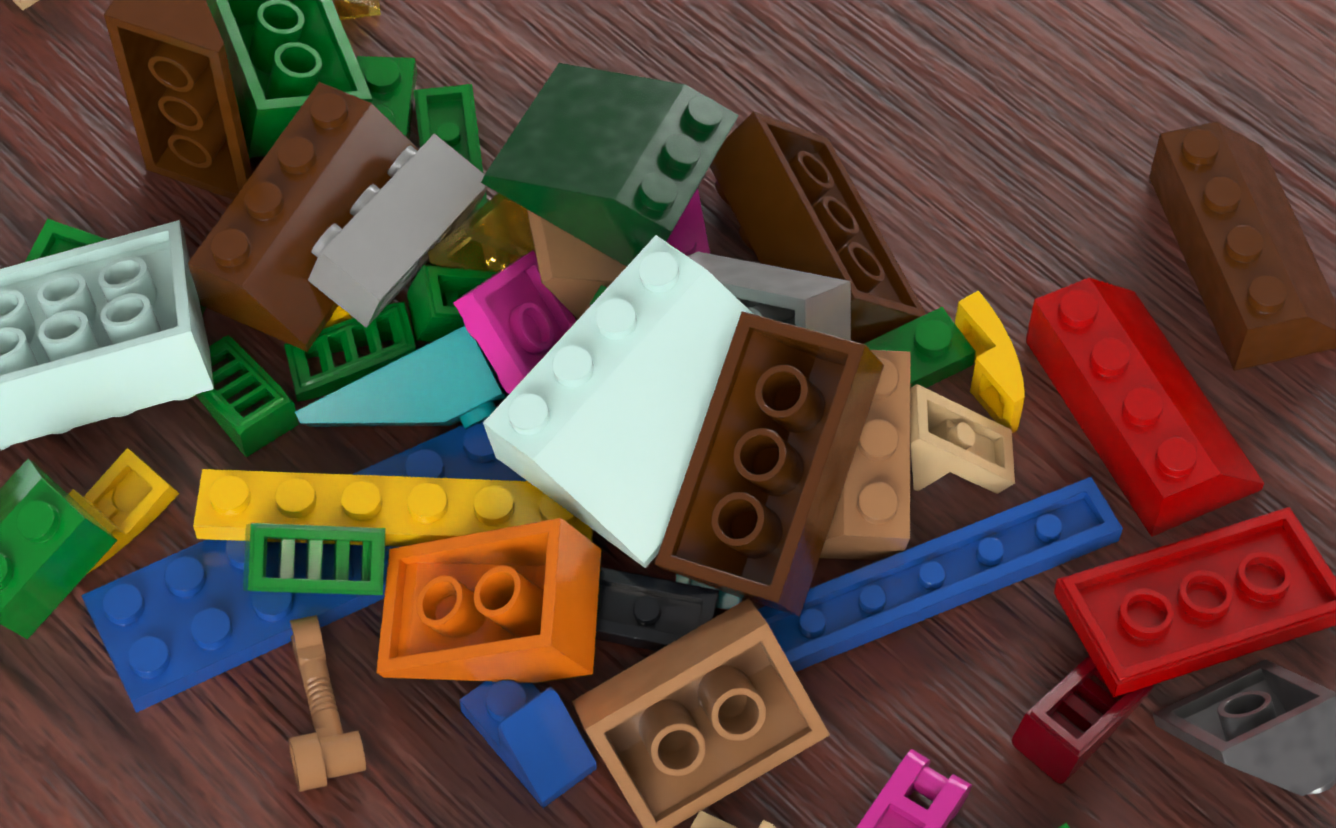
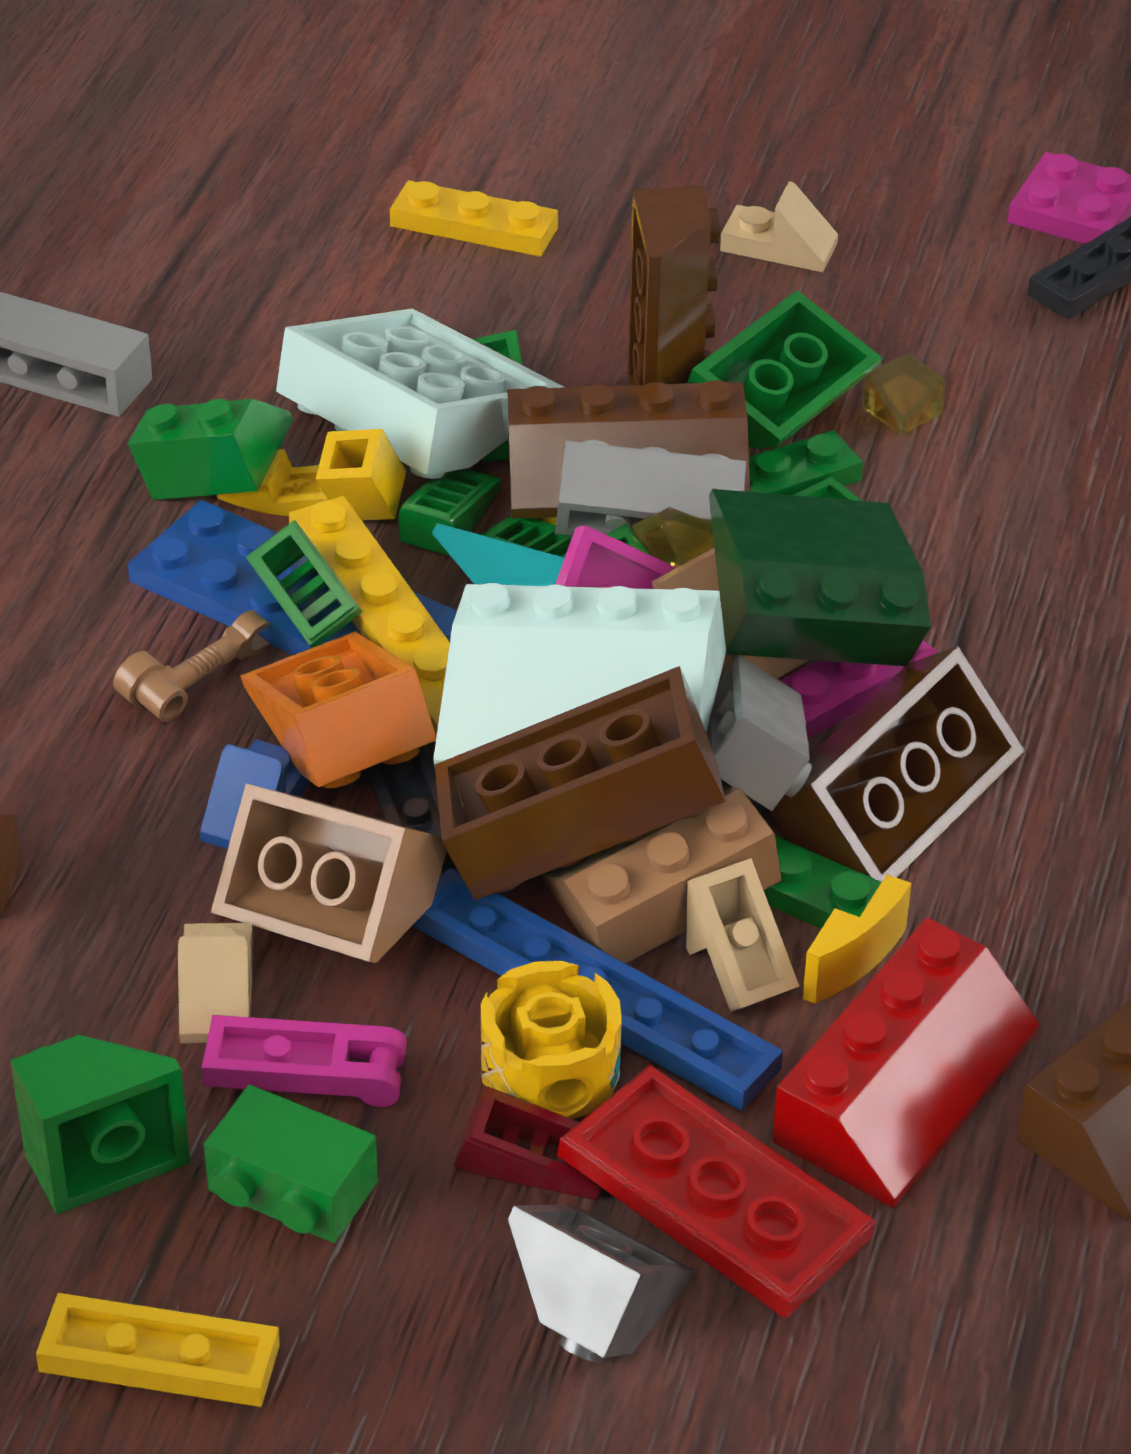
camera: 60 degrees right, 15 degrees down
none -> yellow brick [315,429,406,521]
none -> yellow brick [481,961,622,1119]

